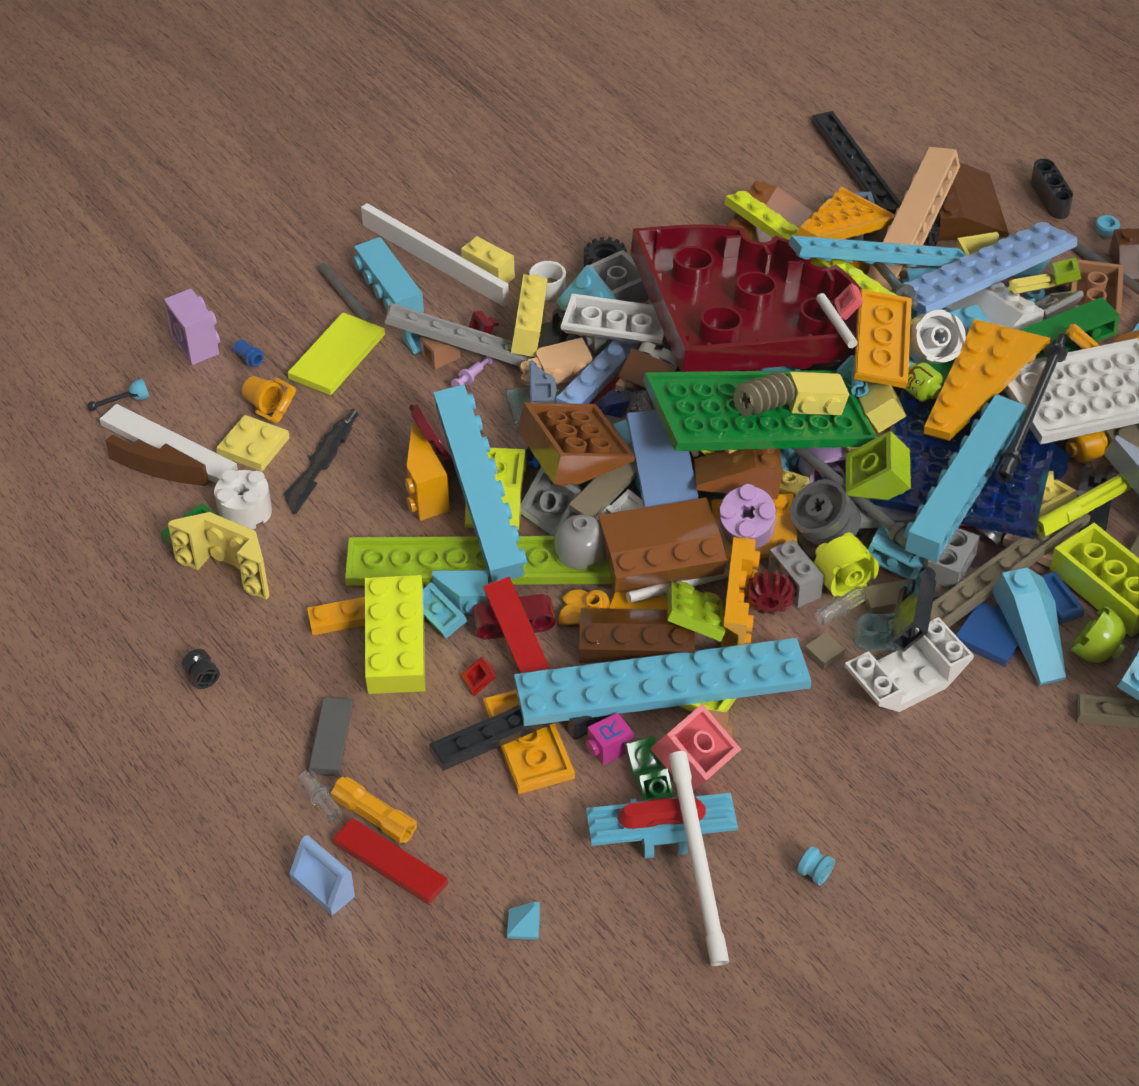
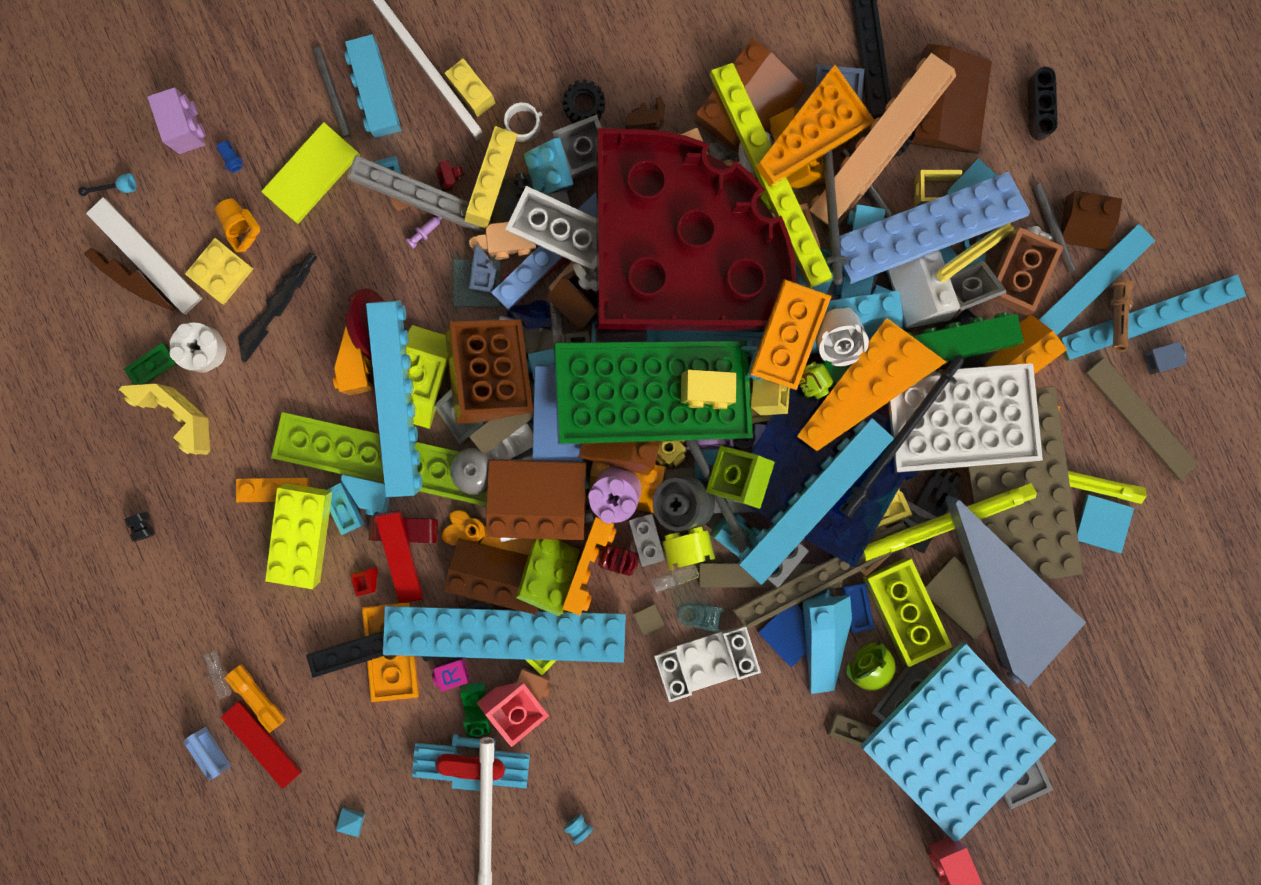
camera: 15 degrees right, 40 degrees up
dark grey tile [309,697,353,776] -> none
dark tan piece [733,372,795,417] -> none
medium azure plate [788,235,967,268] -> none
white bar [816,293,858,348] -> none
coral tile [834,283,863,320] -> none
black hinge [889,567,937,652] -> none
lime tile [1051,257,1081,285] -> none
light orange axle [1065,324,1100,349] -> none
medium azure tile [1094,215,1120,237] -> none

